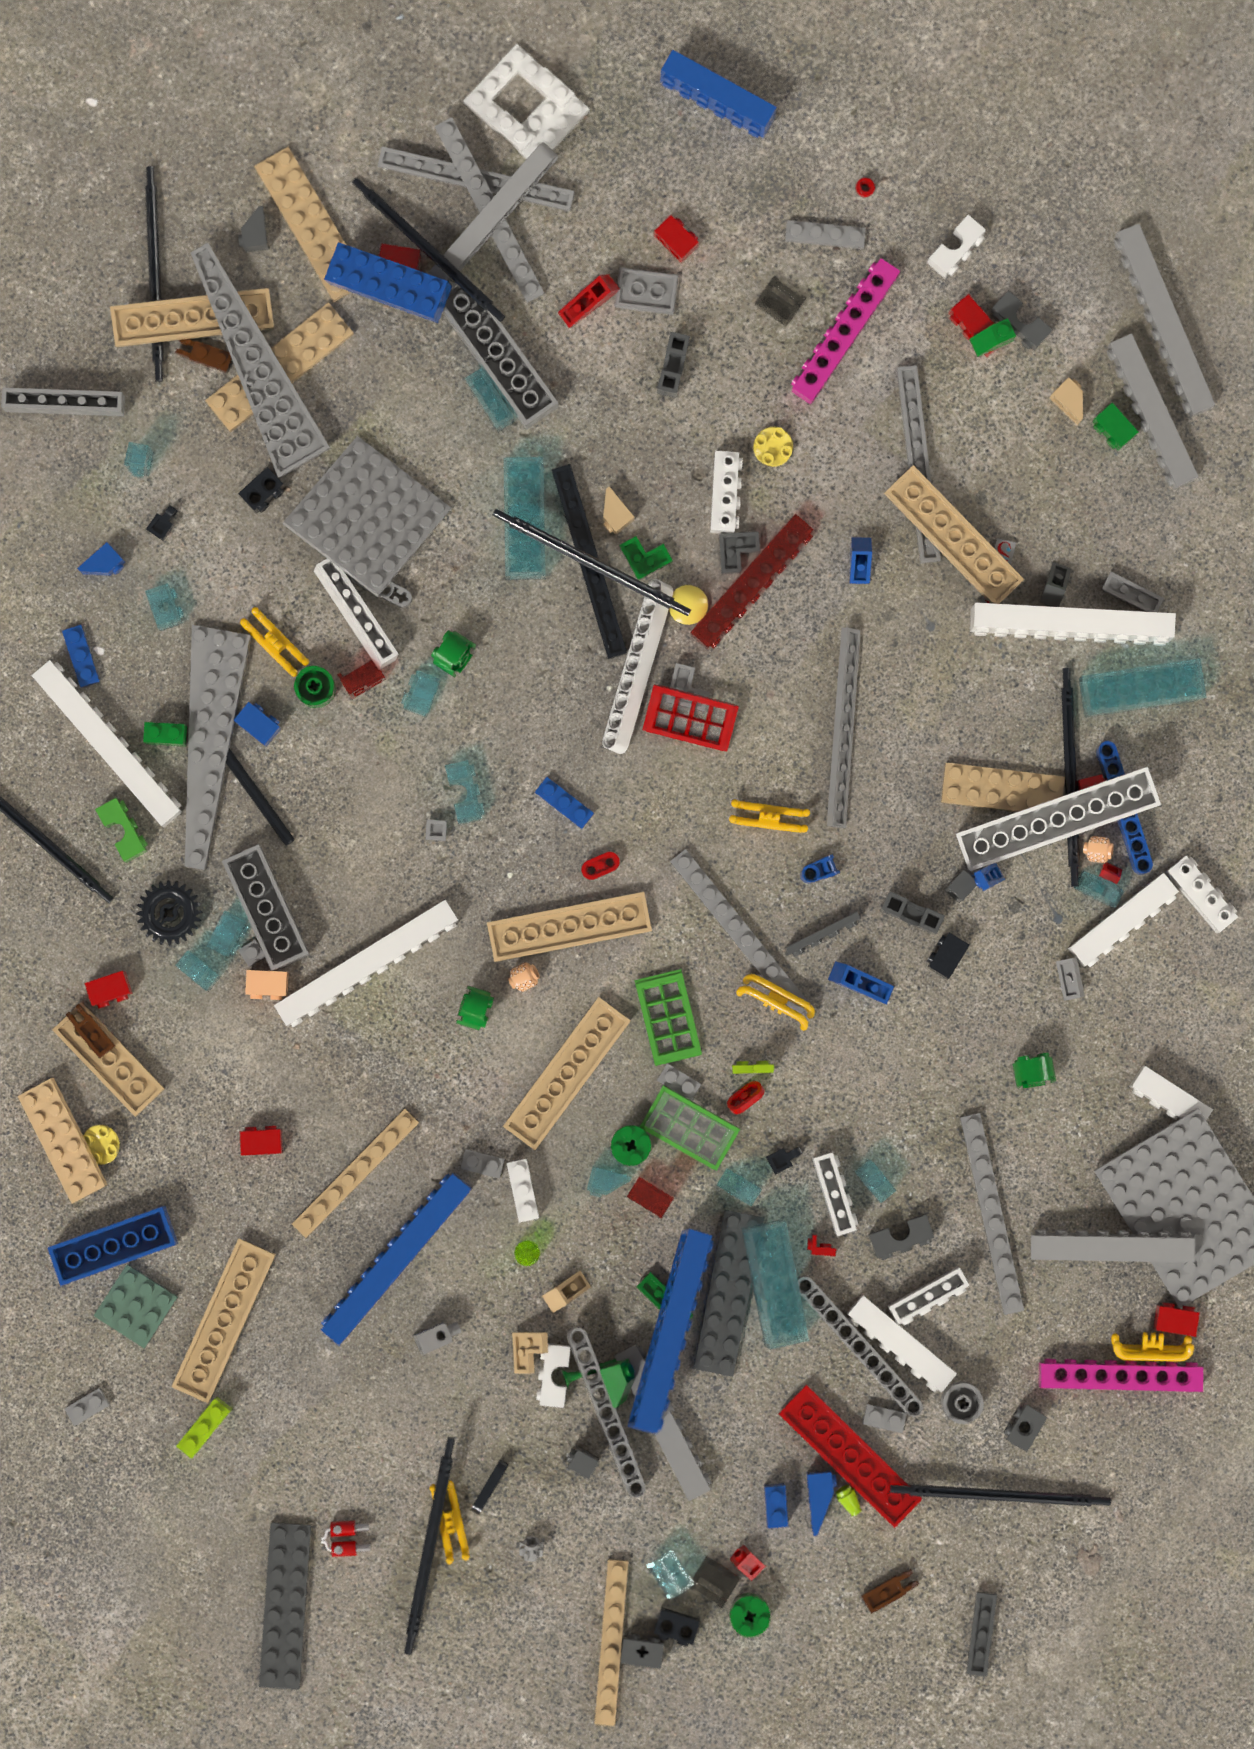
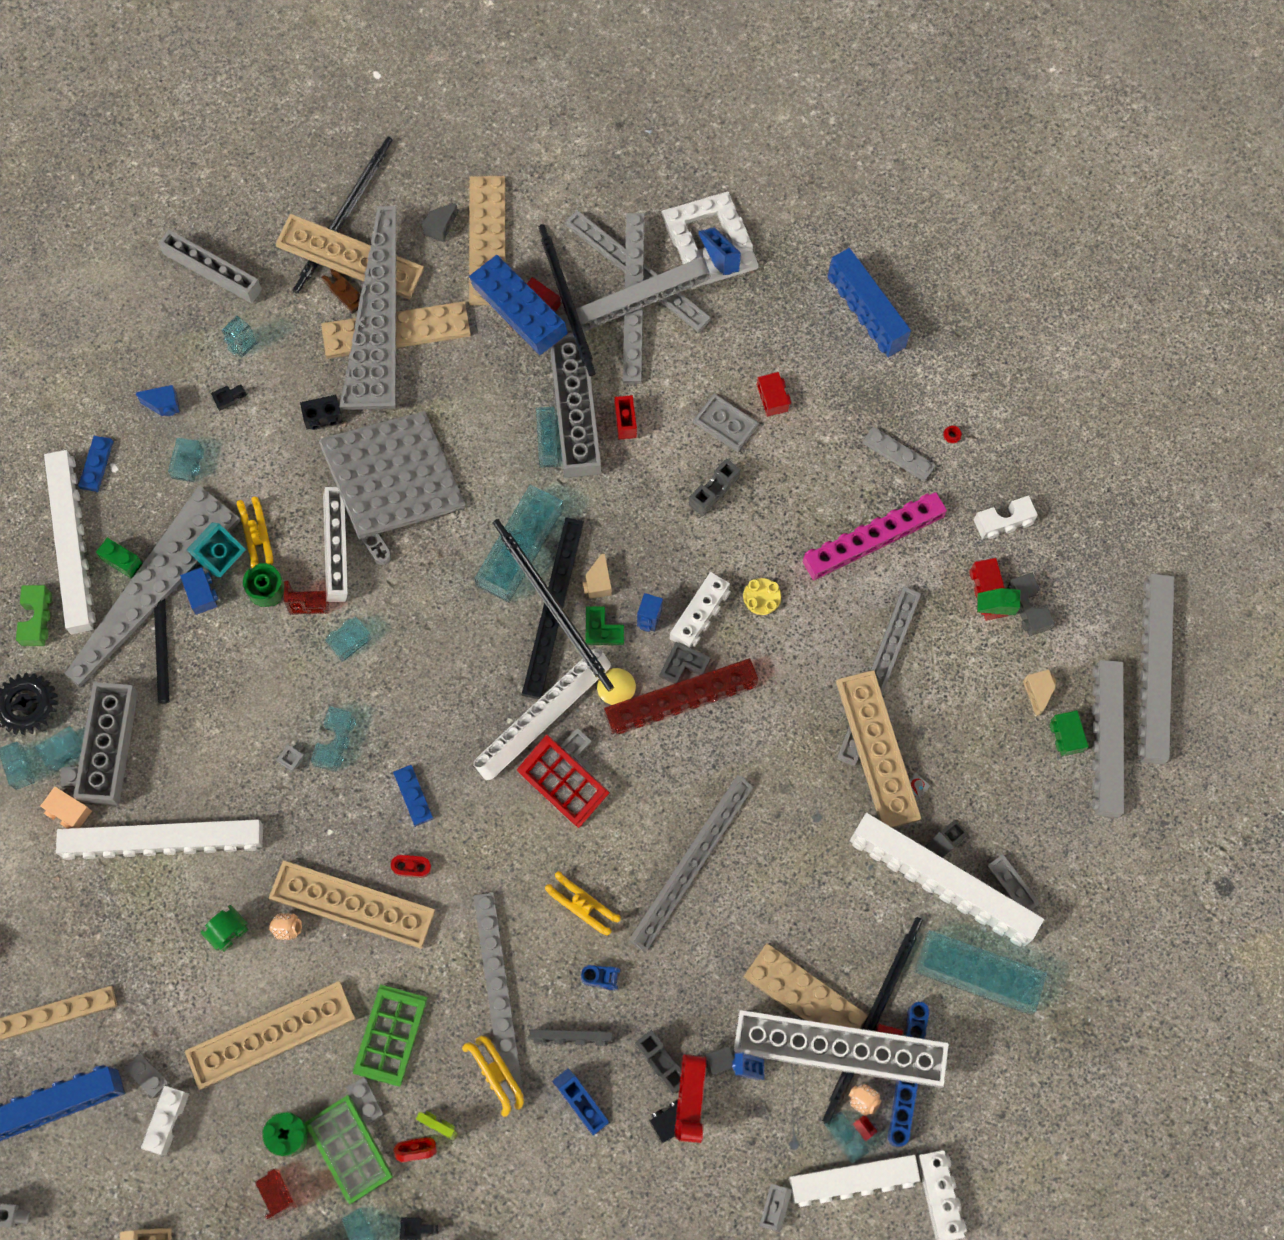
camera: 30 degrees right, 15 degrees down
green brick [431,630,476,677] -> none
clear neon green head [514,1240,540,1266] -> none
red slope [557,274,620,328] -> none
clear light blue slope [587,1166,632,1198] -> none
clear smoke plate [754,276,807,327] -> none
blue slope [850,537,872,584] -> none
none -> teal brick [187,522,246,577]
none -> red brick [614,395,637,440]
none -> blue brick [637,593,663,632]
none -> red beam [675,1054,706,1143]
none -> blue slope [699,227,741,275]

